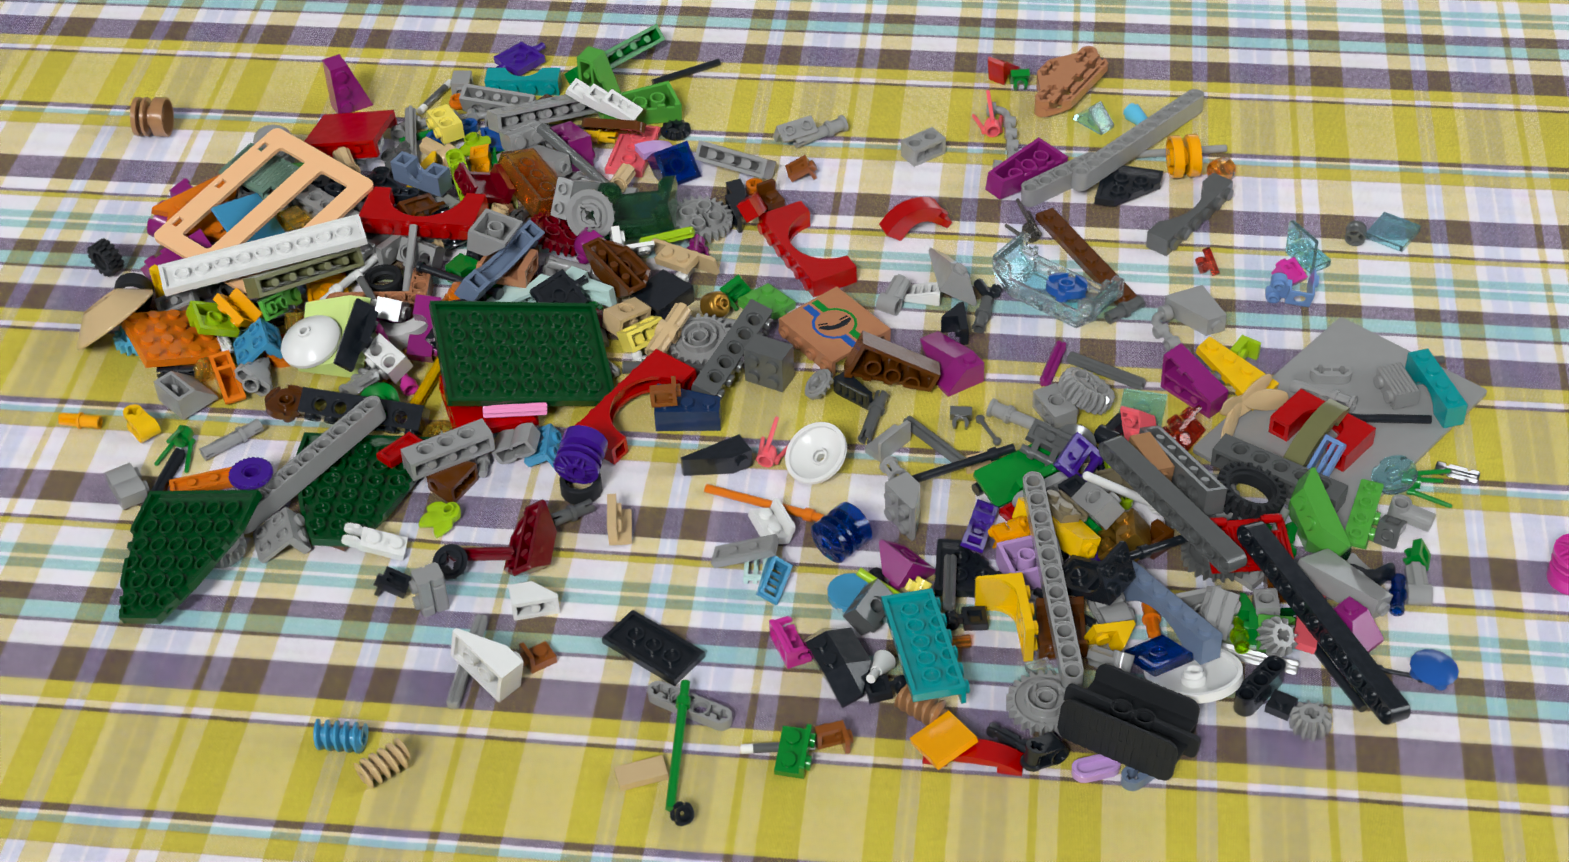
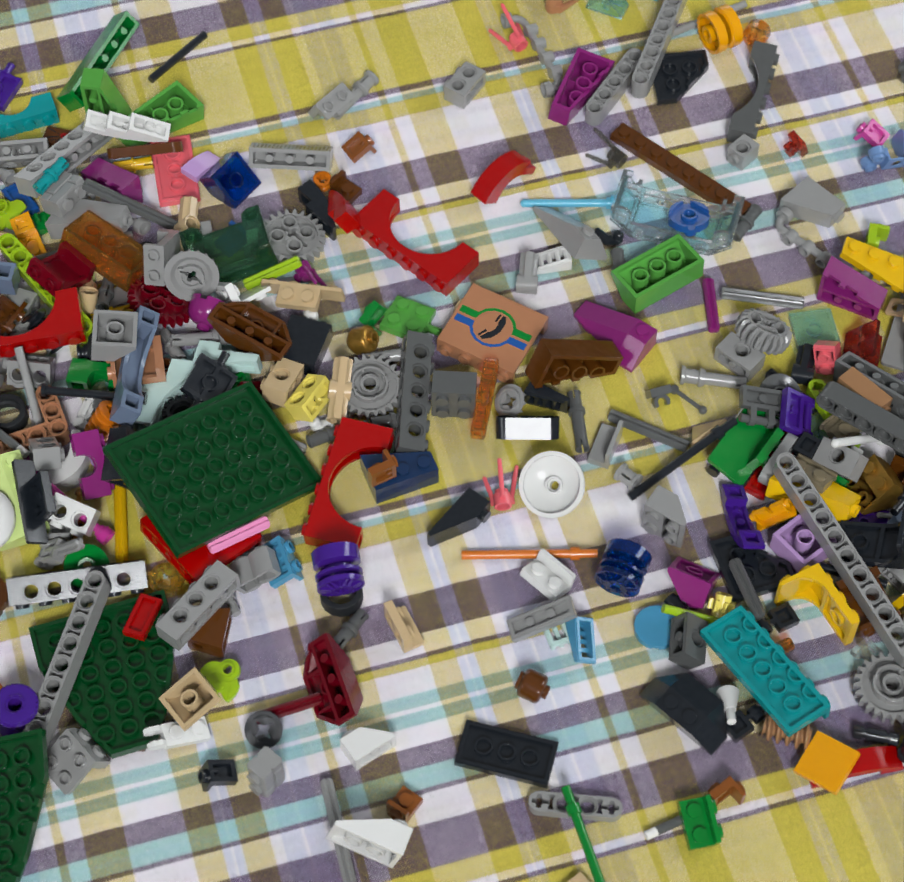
camera: 25 degrees left, 15 degrees up
black gear [661,119,691,141] -> none
dark pink hinge [769,616,812,669] -> none
black slope [941,302,969,345] -> none
clear light blue bracket [1285,220,1331,274] -> none
none -> teal pin [33,156,69,195]
none -> tan slope [158,667,222,731]
none -> clear orange beam [471,358,499,440]
none -> beam [496,415,560,440]
none -> reddish brown head [514,668,551,703]
none -> medium azure piece [520,195,619,211]
none -> bright green slope [611,234,704,314]
none -> light grey brick [726,133,760,171]

